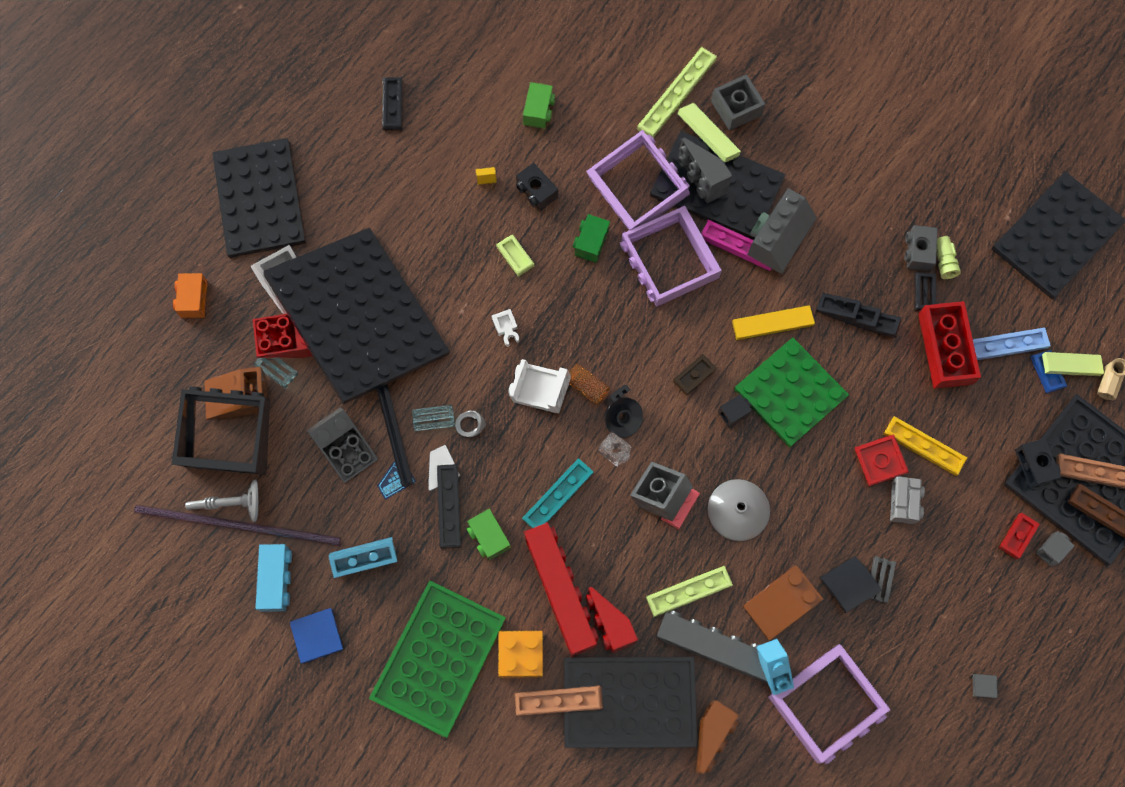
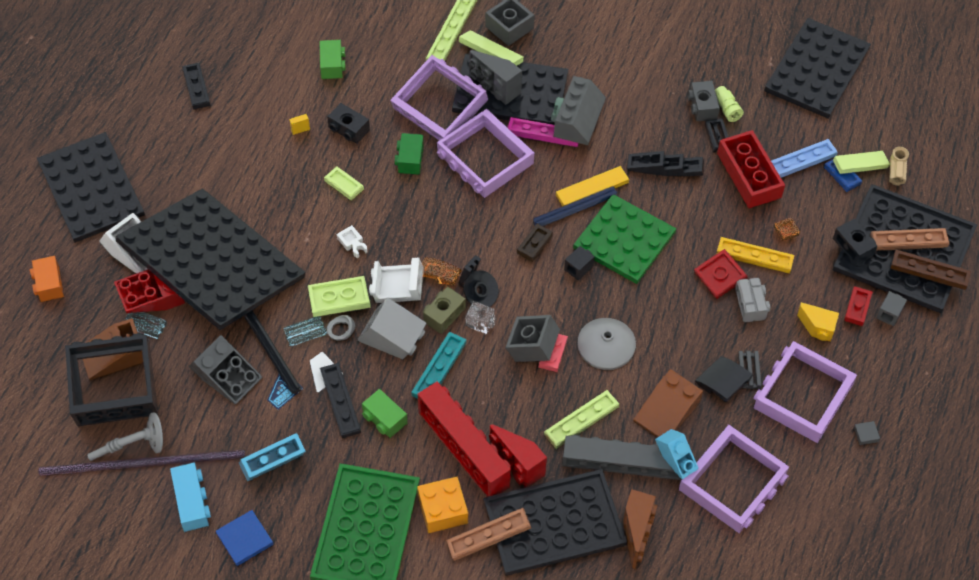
camera: 15 degrees left, 15 degrees down
none -> yellowish green tile [308,276,371,317]
none -> light grey slope [358,297,426,359]
none -> olive brick [423,286,466,334]
none -> dark blue axle [533,186,617,226]
none -> lavender window [753,341,857,443]
none -> clear orange plate [774,217,800,241]
none -> yellow slope [797,302,839,342]

